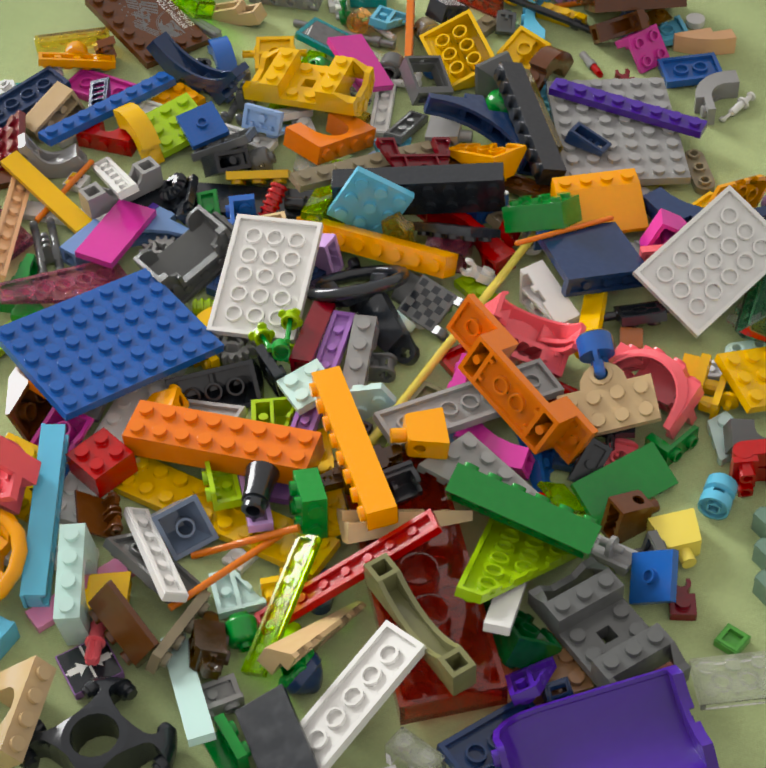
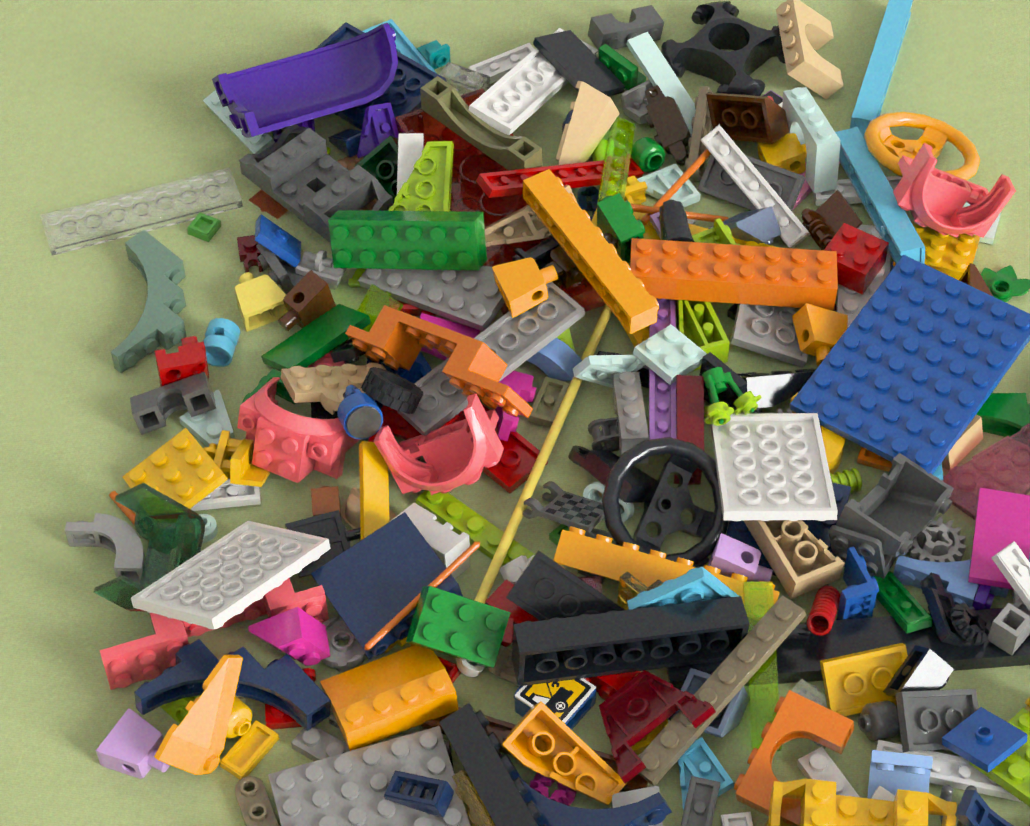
camera: 165 degrees right, 5 degrees up
none -> black tyre [361,367,423,414]

